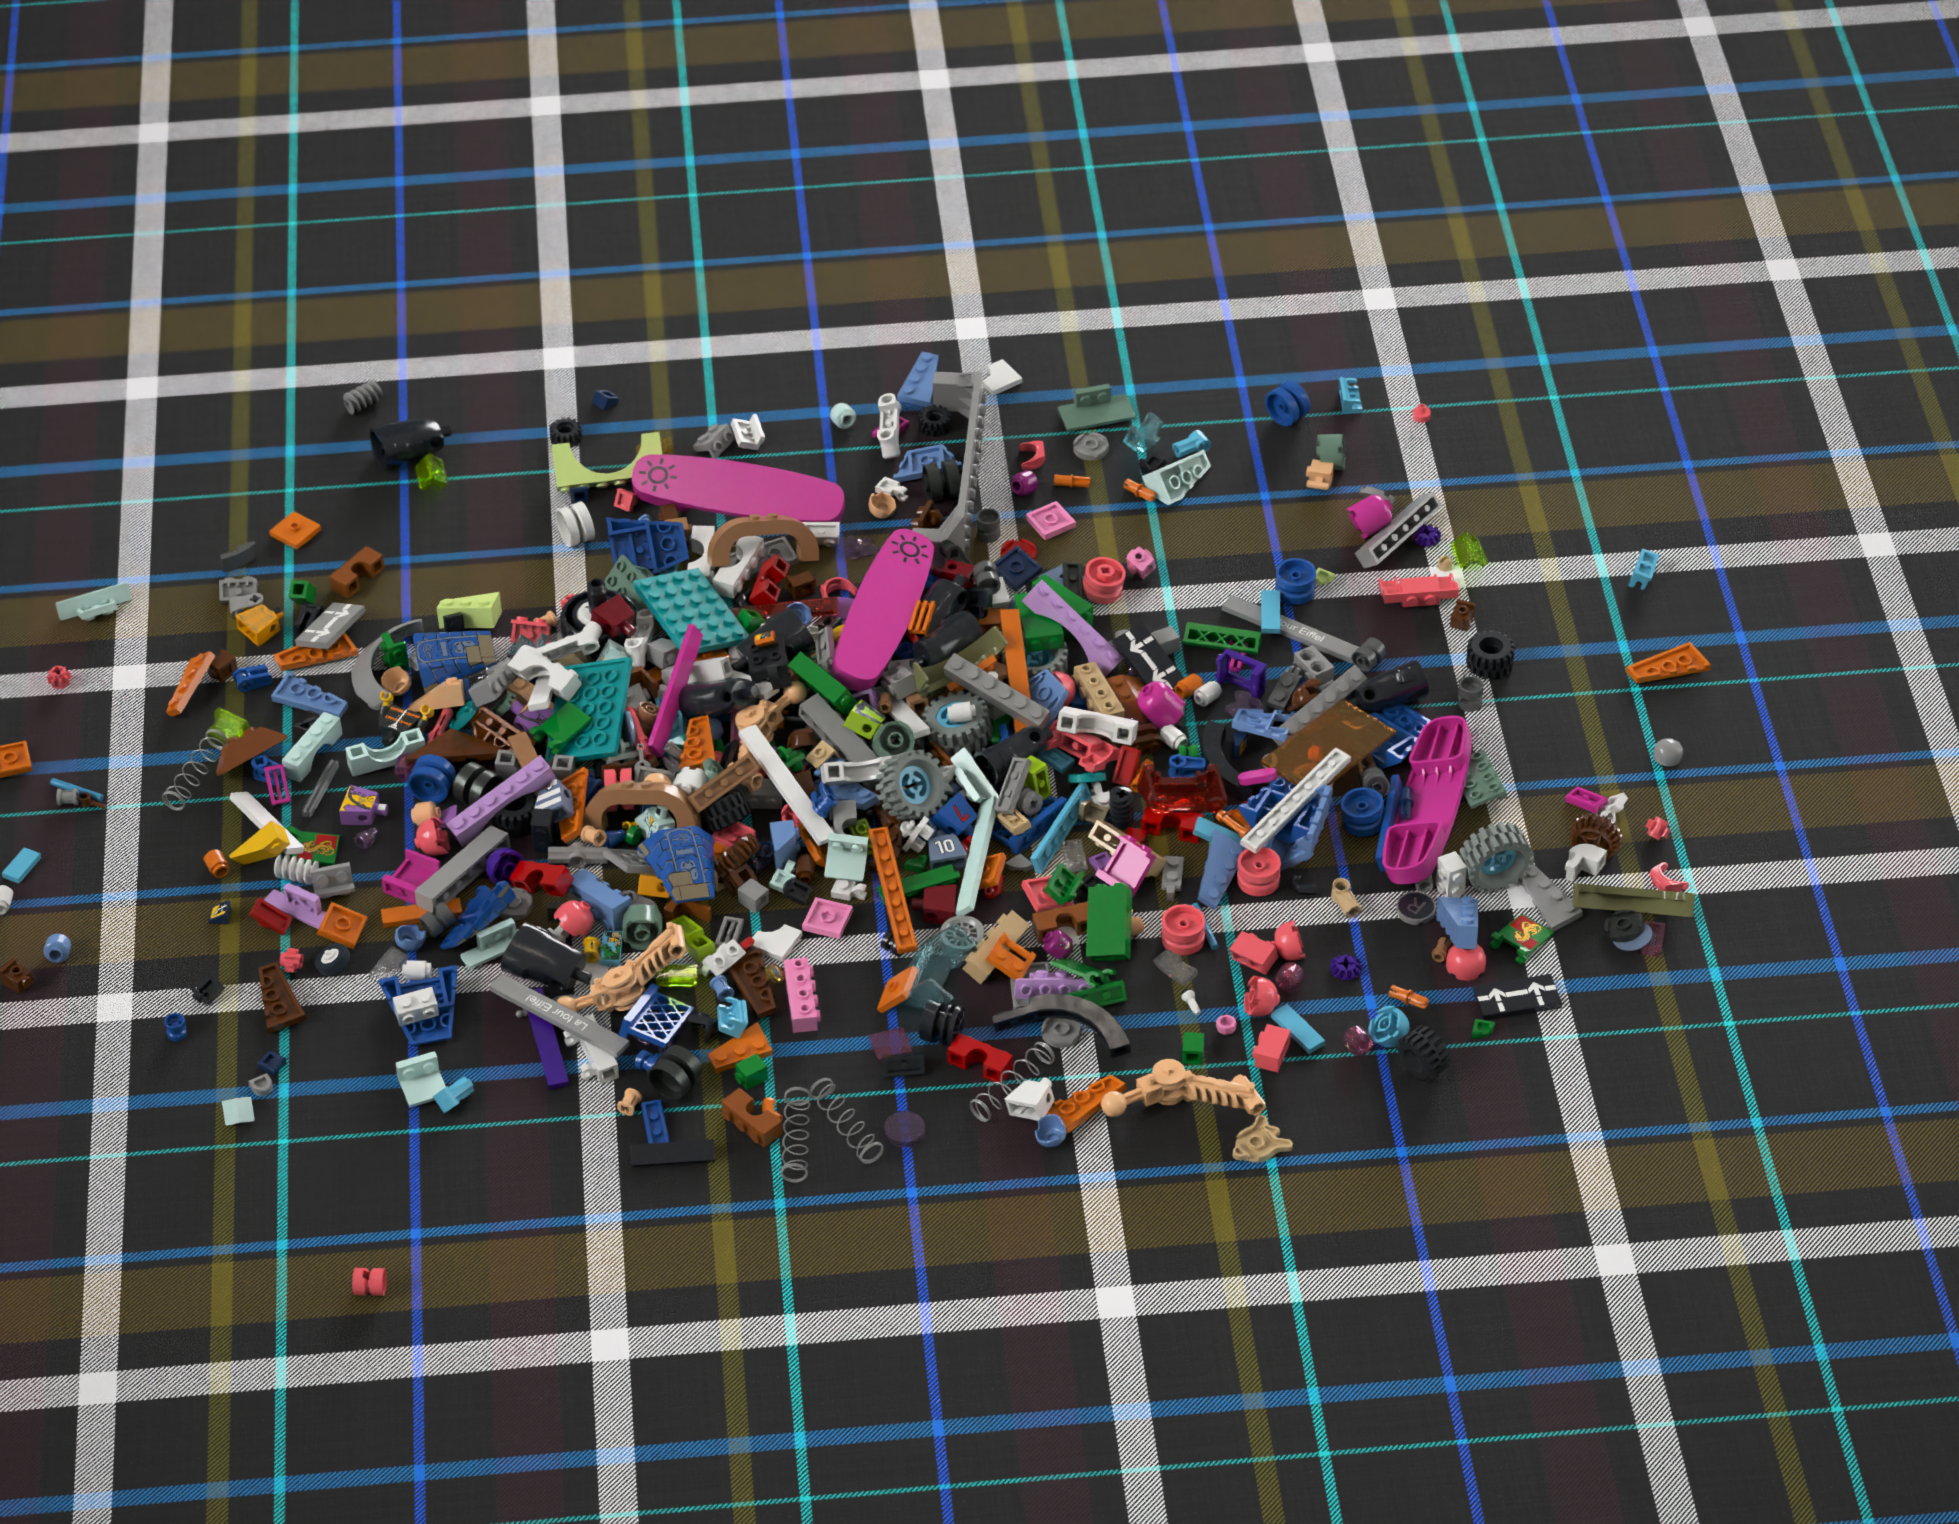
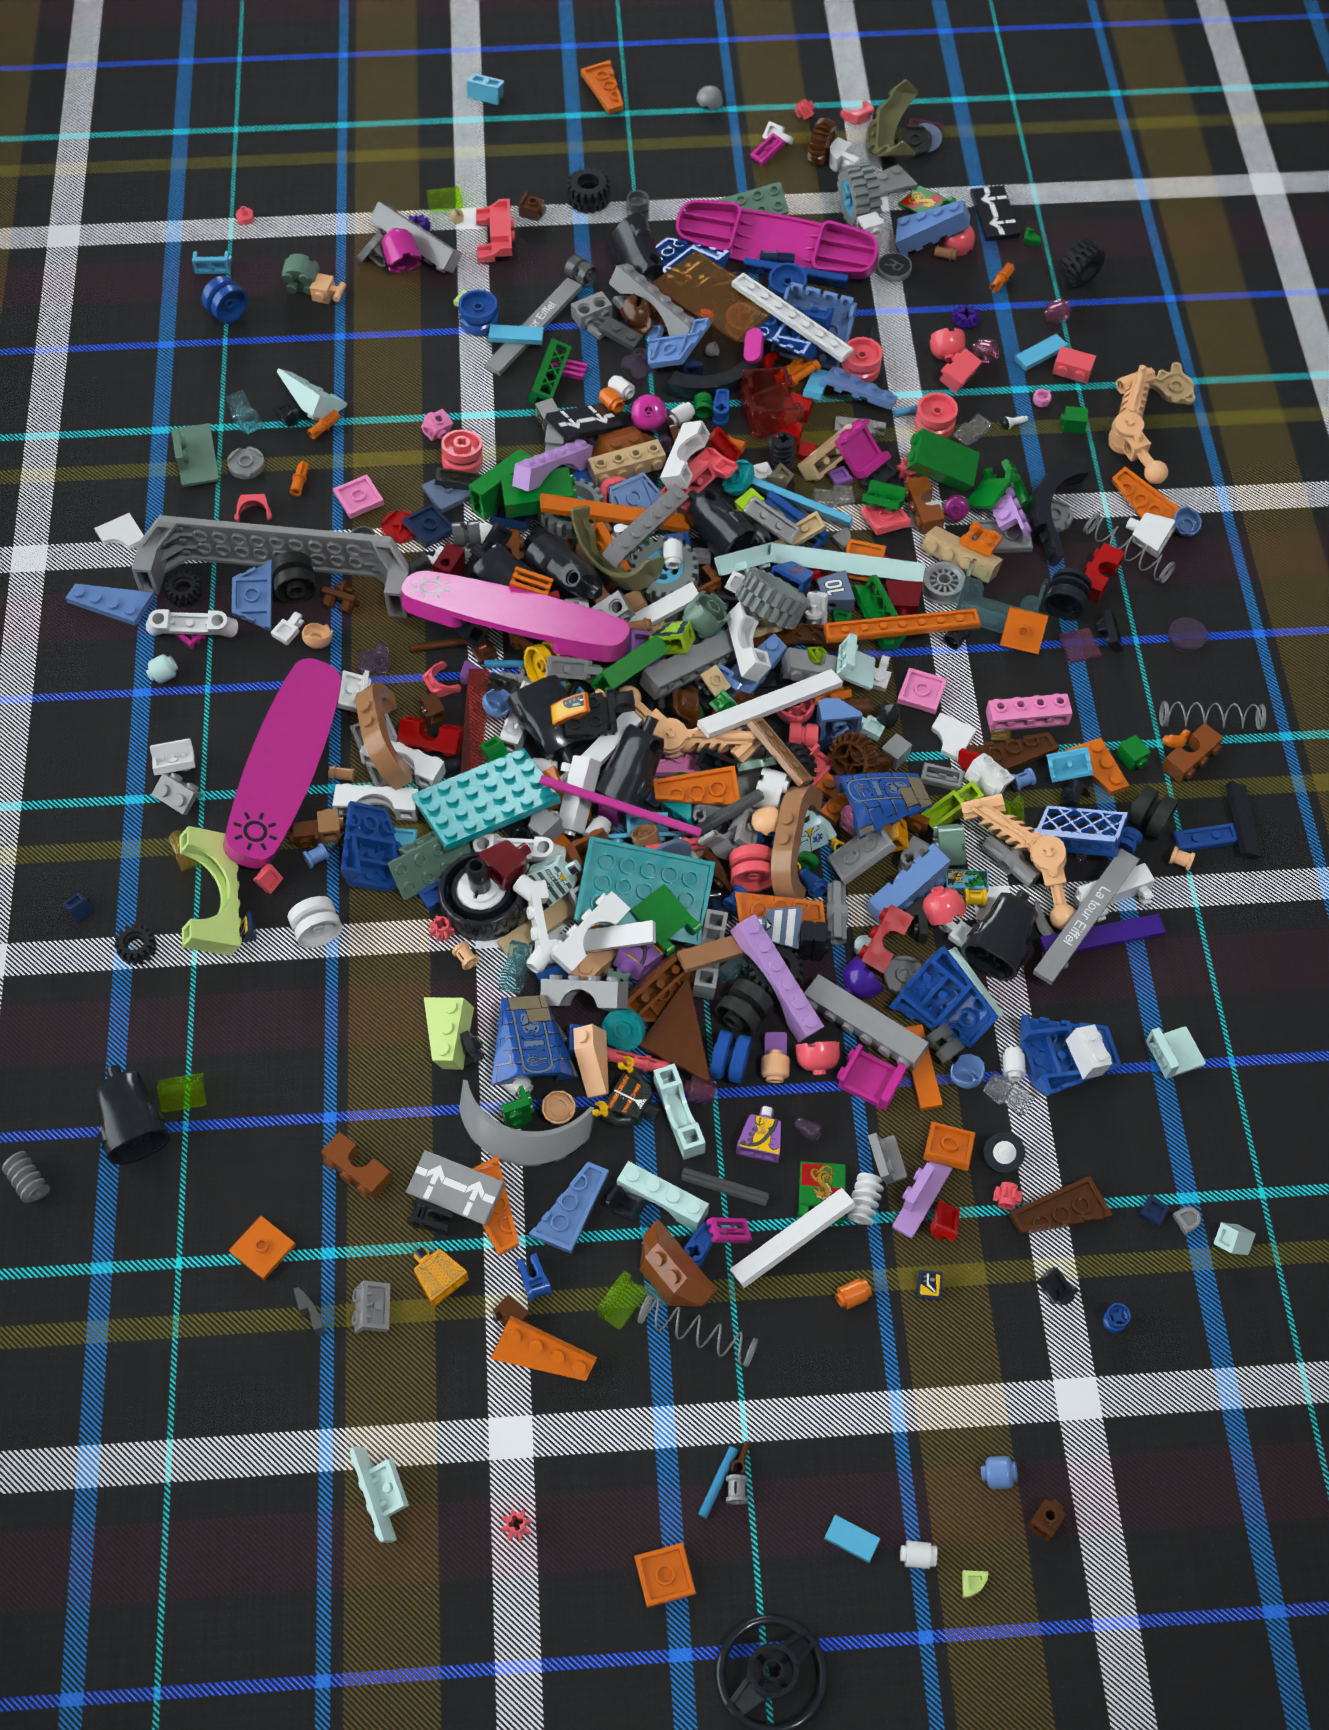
camera: 90 degrees left, 15 degrees up
light grey piece [229,593,264,621] -> none
yellow slope [229,820,290,865] -> none
green brick [288,580,317,605] -> none
medium azure piece [432,1077,474,1113] -> none
coral bracket [511,616,551,646] -> none
light nougat bush [581,825,607,847] -> none
light grey piece [809,1078,884,1164] -> none
blue piece [810,782,838,818] -> none
magenta head [1011,470,1038,496] -> none
medium azure piece [1173,430,1211,458] -> none
dark purple window [1215,648,1267,703] -> none
coral cylinder [1244,976,1280,1017] -> none
tan piece [1331,878,1361,918] -> none
dark grey wheel [1361,767,1390,798] -> none
medium azure cylinder [1368,1006,1410,1047] -> none
none -> coral wheel [788,722,819,748]

